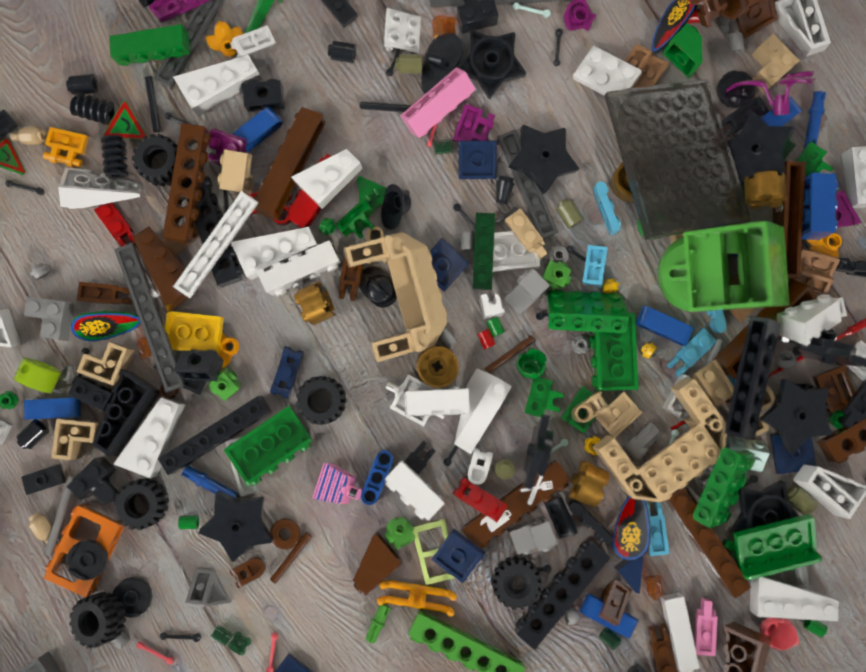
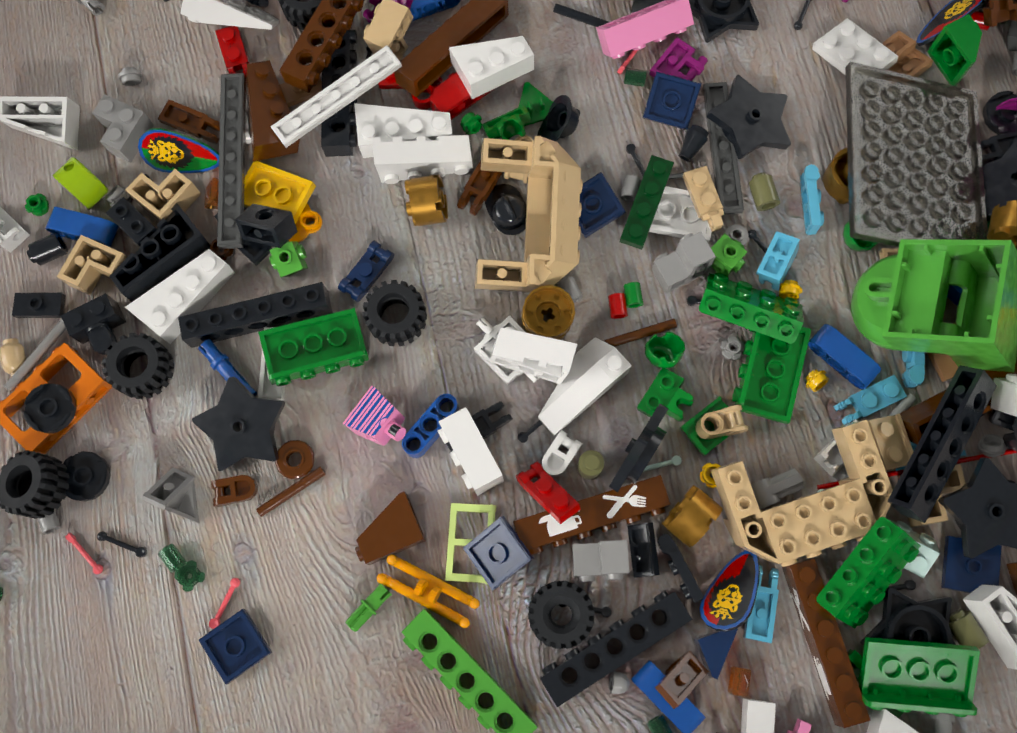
camera: 20 degrees right, 10 degrees down
green hinge [178,515,199,530] -> none
bright green brick [384,517,415,550] -> none
white hinge [479,294,505,320] -> none
tan plate [595,392,643,439] -> none

